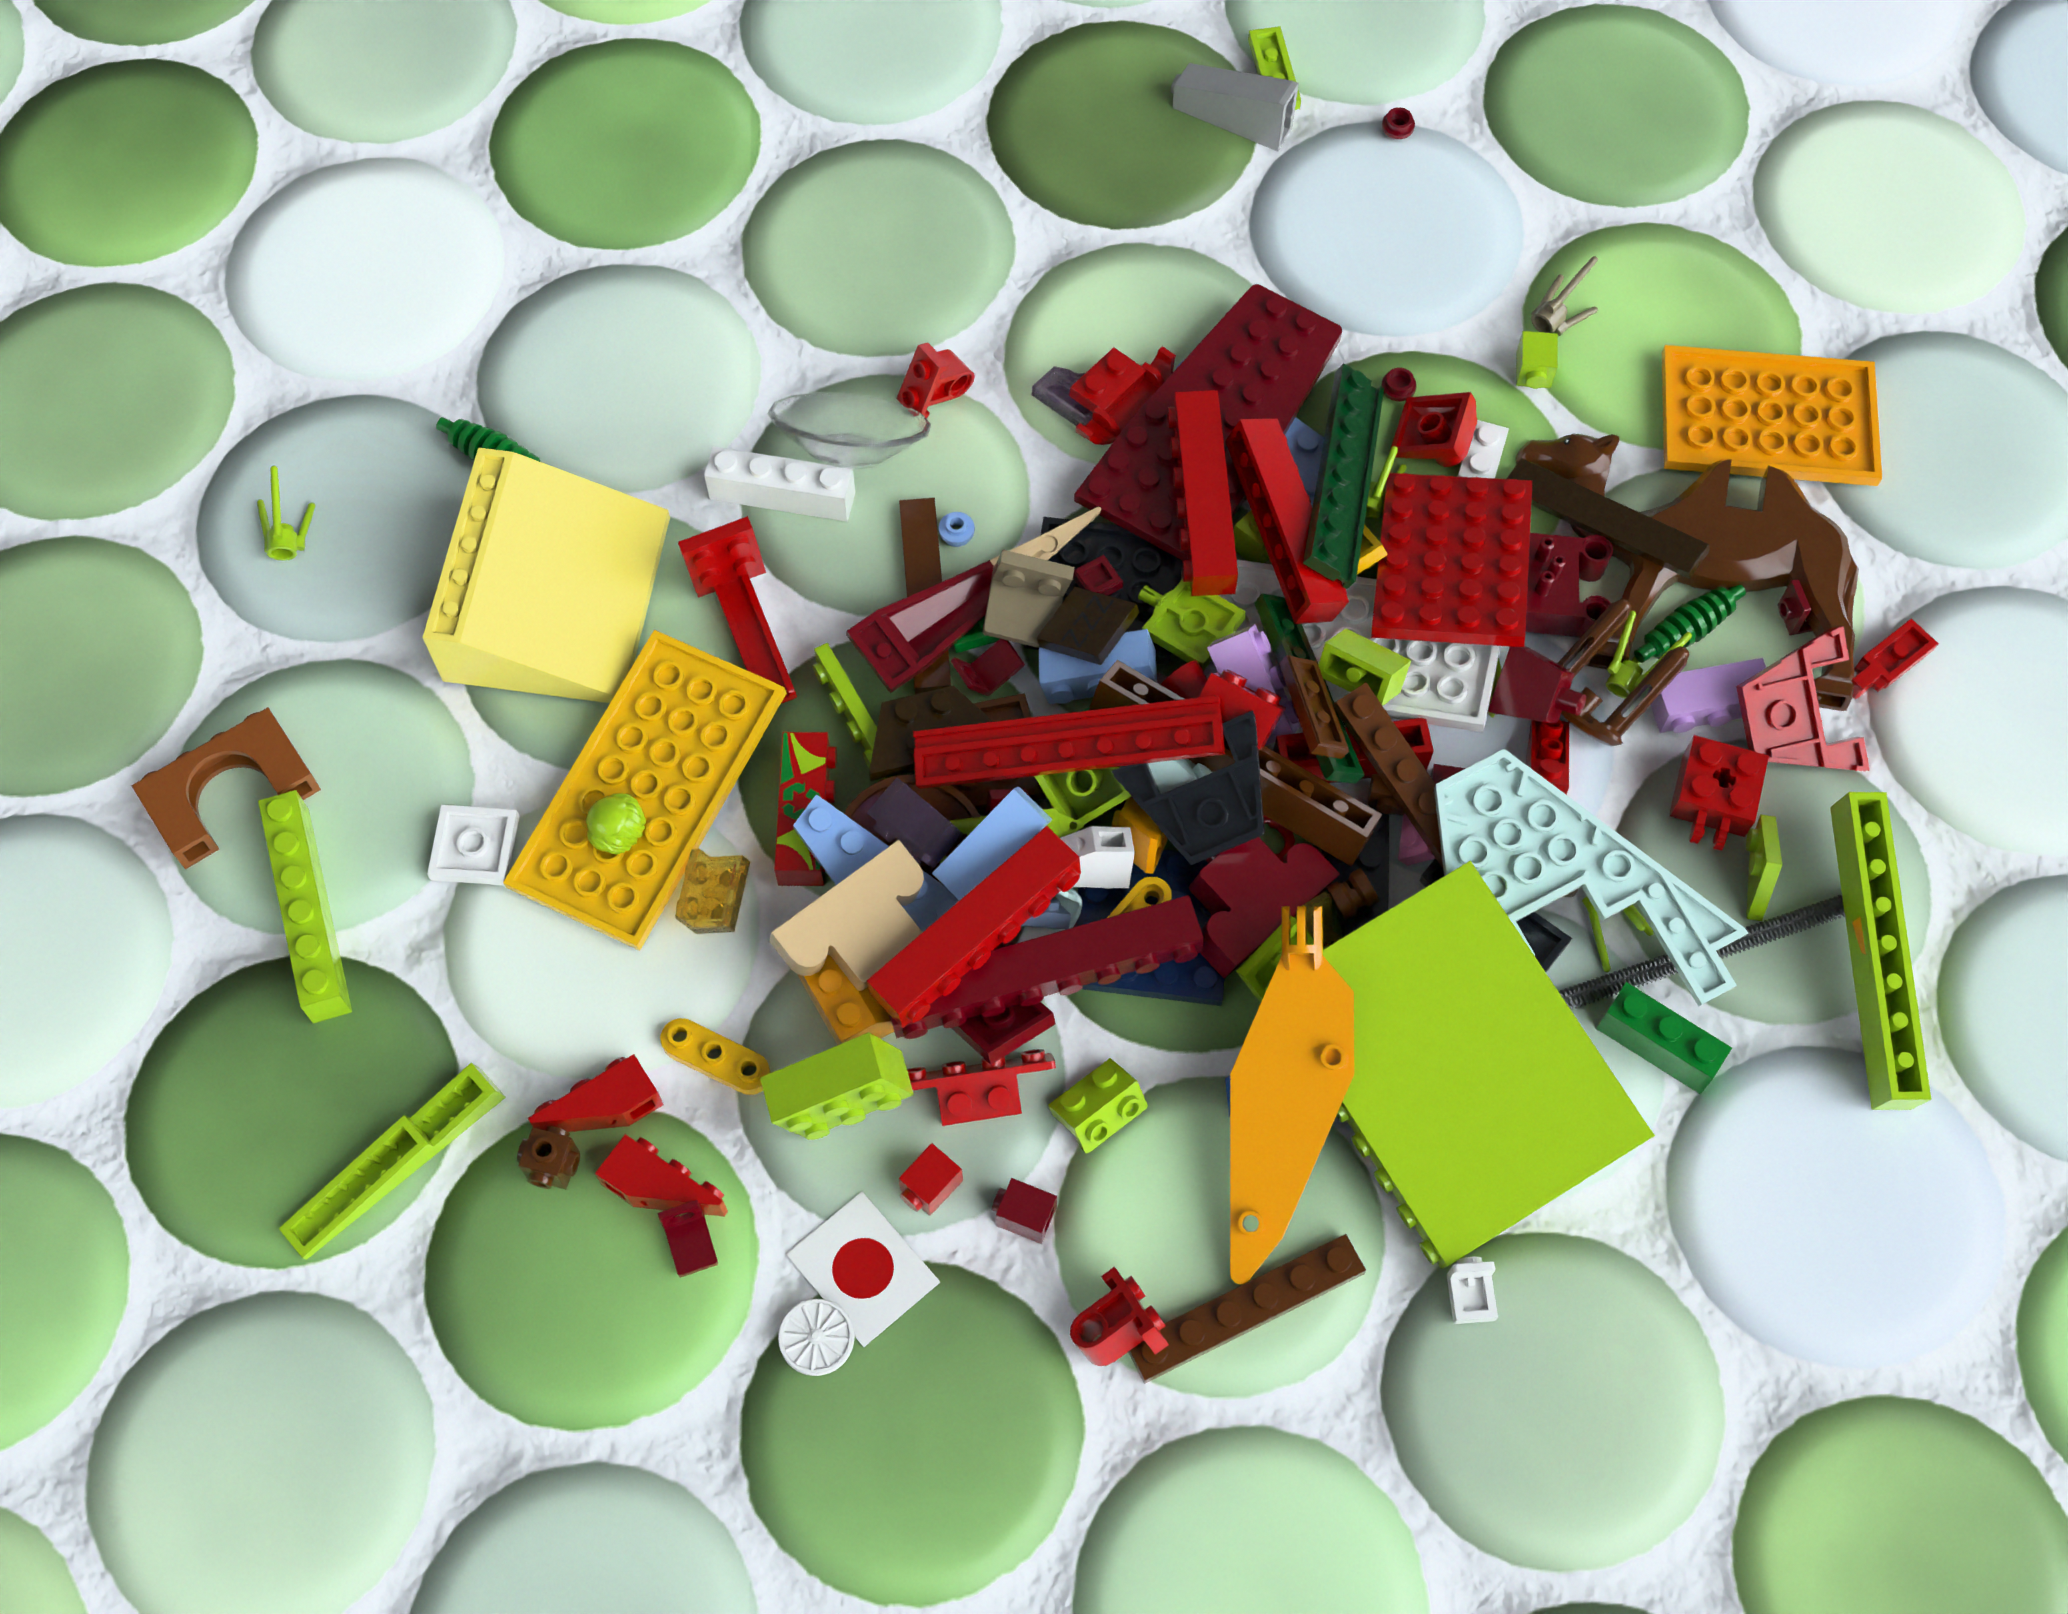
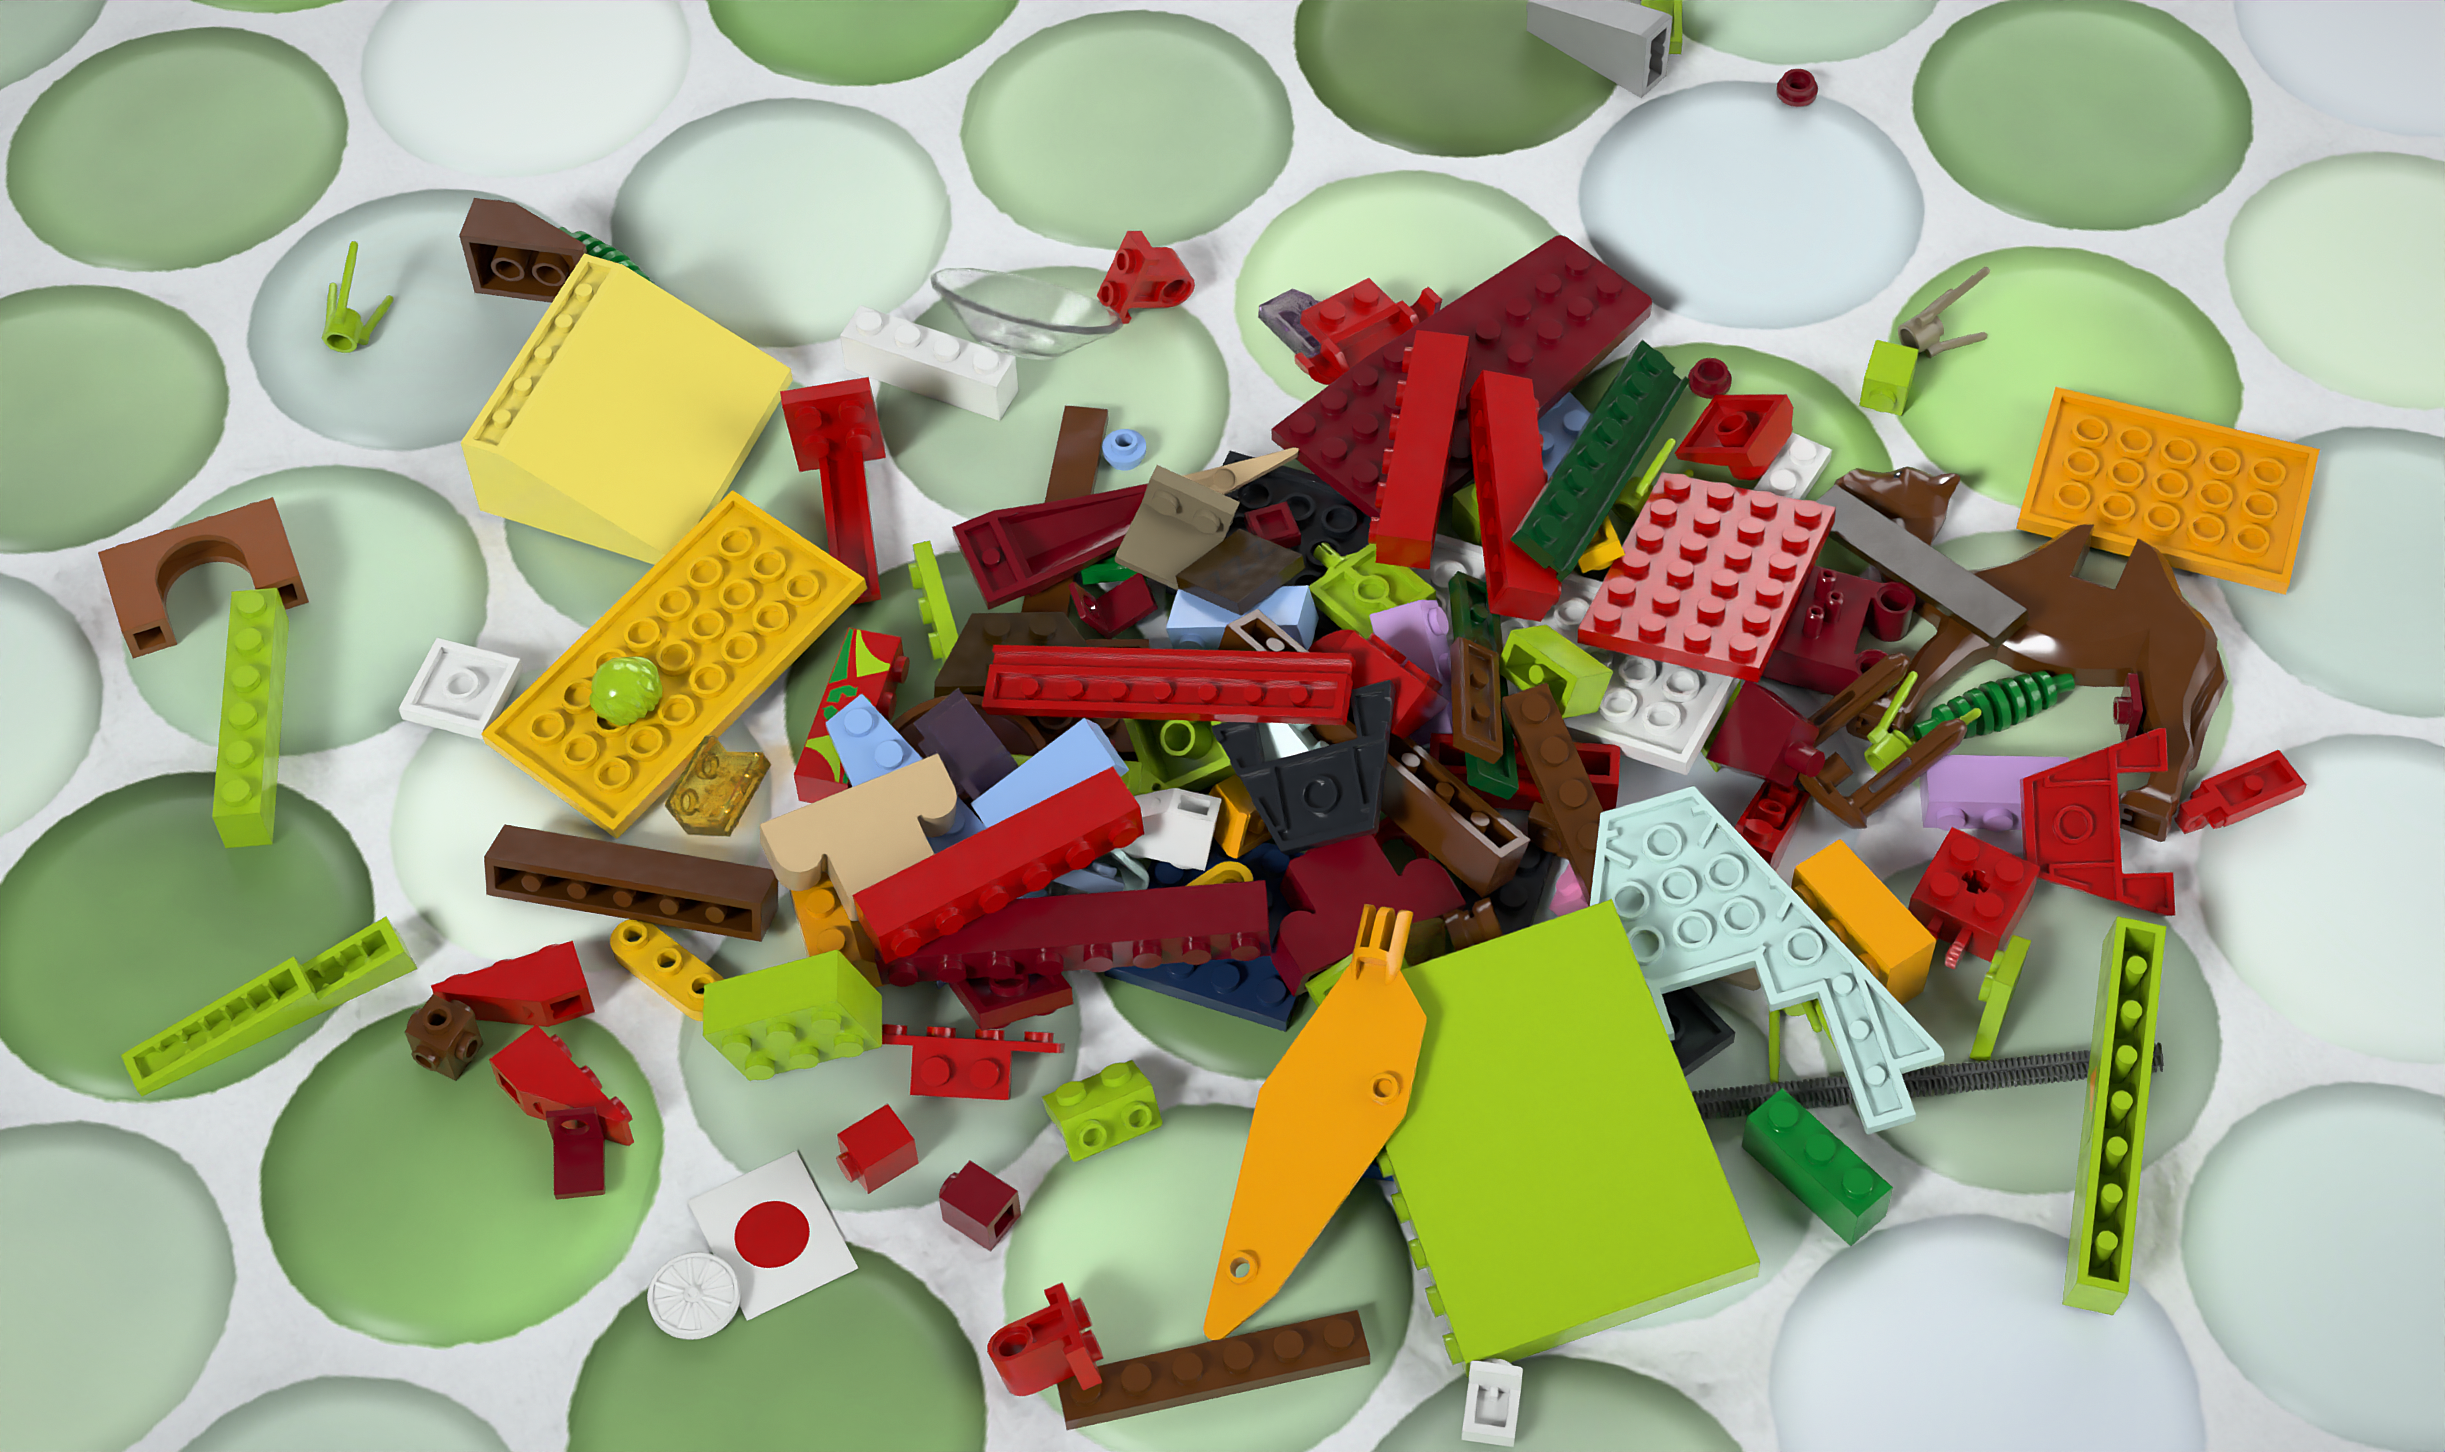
camera: 15 degrees right, 10 degrees down
none -> reddish brown slope [459,198,588,303]
none -> reddish brown brick [484,824,779,942]
none -> light orange brick [1791,839,1936,1005]

